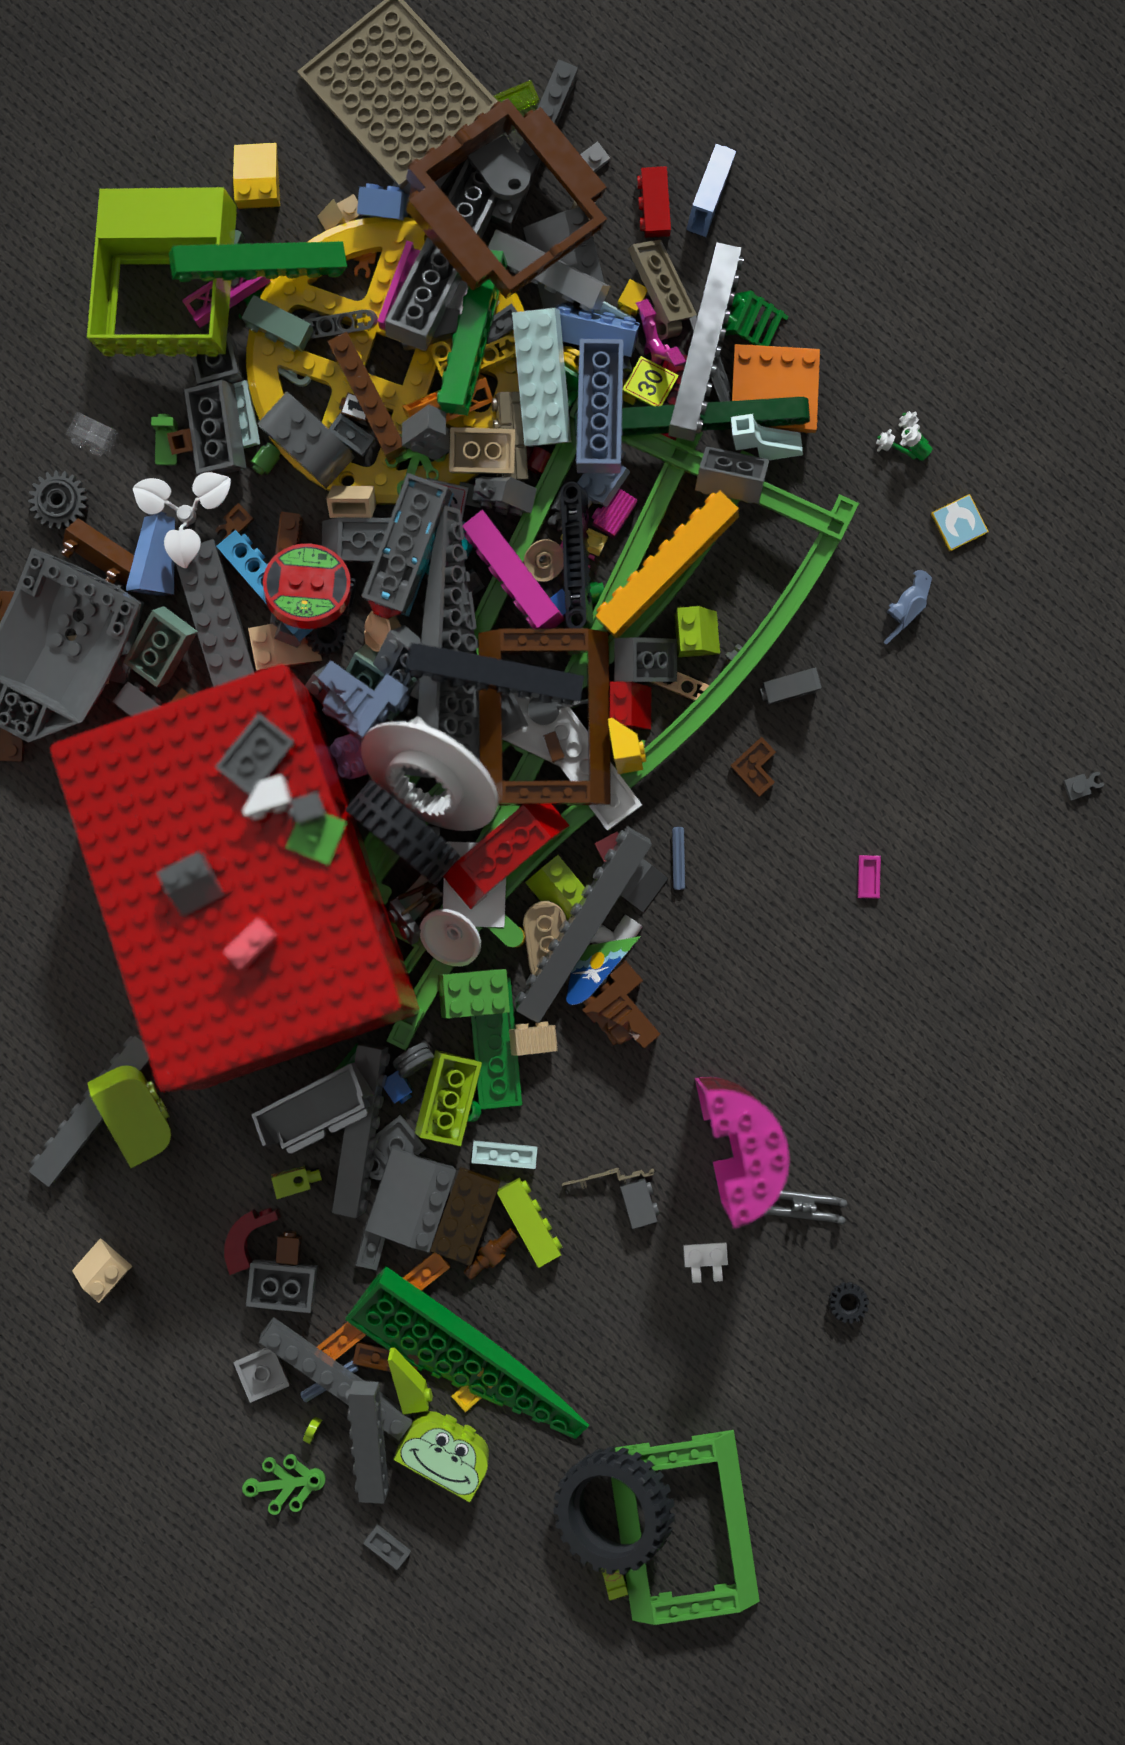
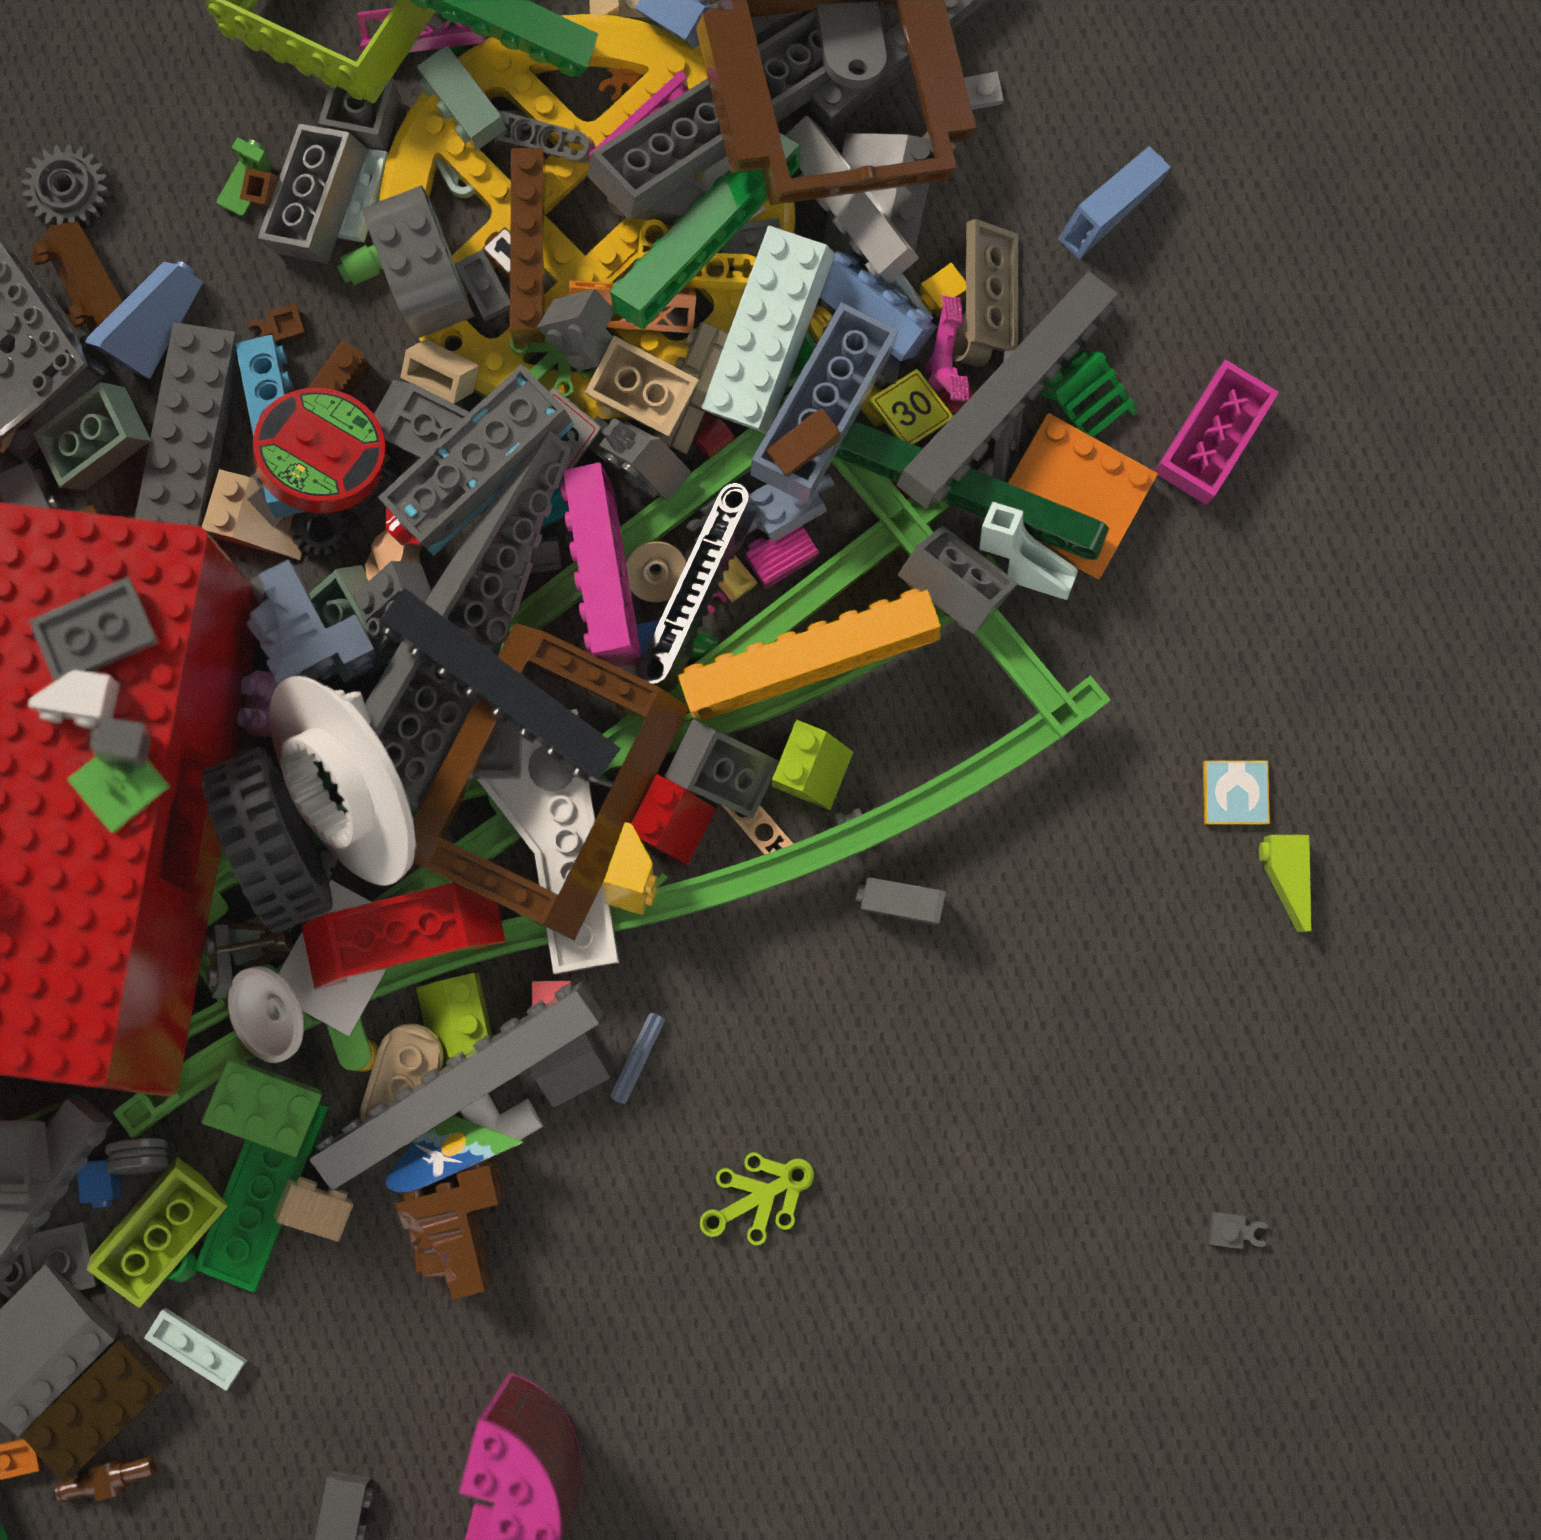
camera: 20 degrees right, 5 degrees down
clear brick [66,412,119,457] -> none
white plant [133,472,231,568] -> none
lime brick [497,1177,563,1268] -> none
reddish brown piece [543,731,566,763] -> none
dark tan piece [562,1168,654,1189] -> none
red brick [637,166,671,238] -> none
reddish brown plate [730,737,776,797] -> none
dark pink tile [858,855,881,898] -> none
white plant [876,411,933,461] -> none
sand blue animal [883,570,932,644] -> none
none -> lime plant [700,1152,814,1246]
none -> reddish brown slope [766,408,840,477]
none -> dark pink brick [1154,359,1279,505]
none -> lime slope [1259,835,1311,932]

